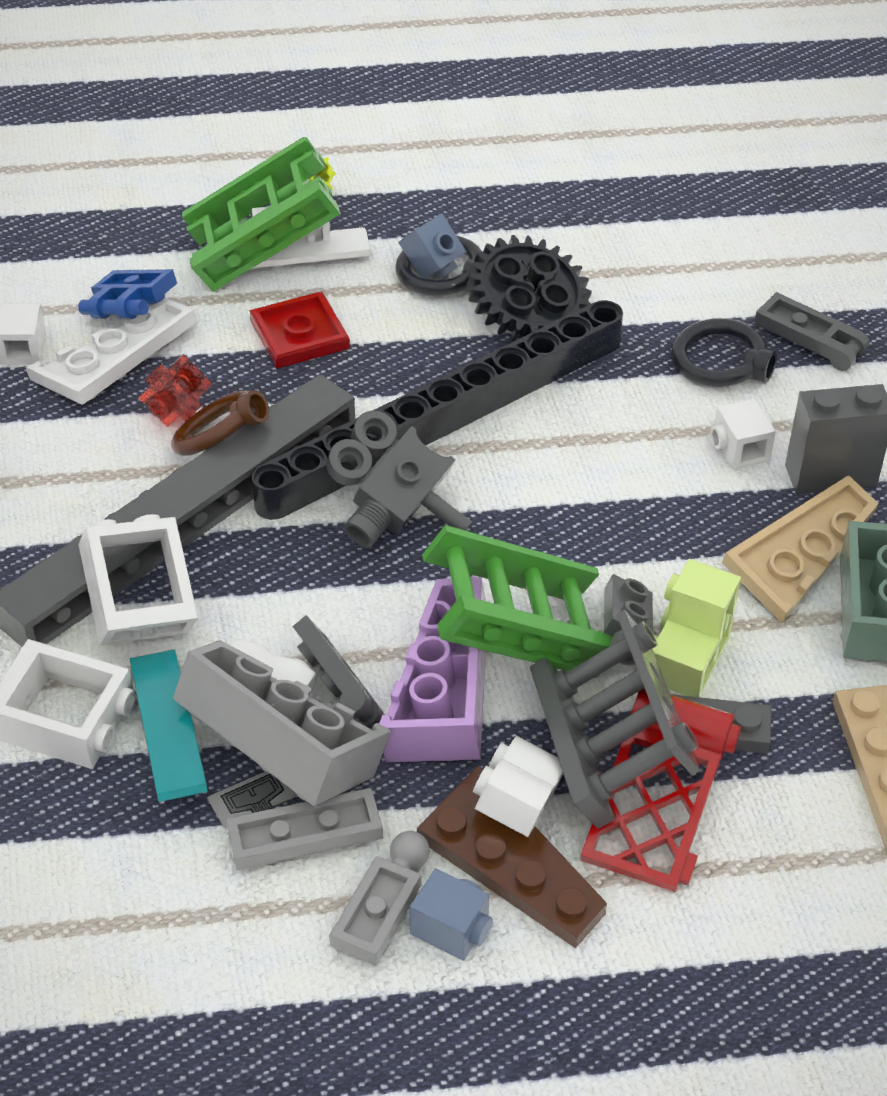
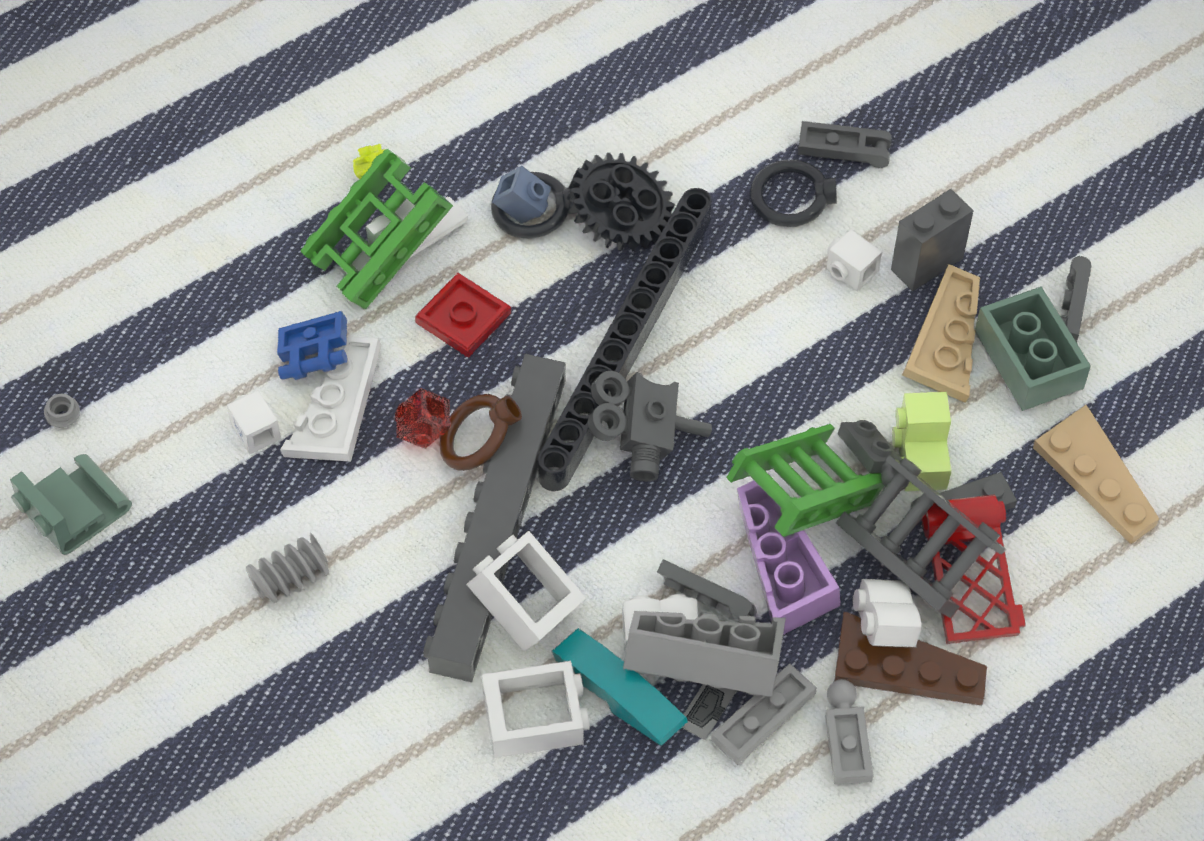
camera: 30 degrees left, 10 degrees up
sand blue brick [410,868,493,961] -> none

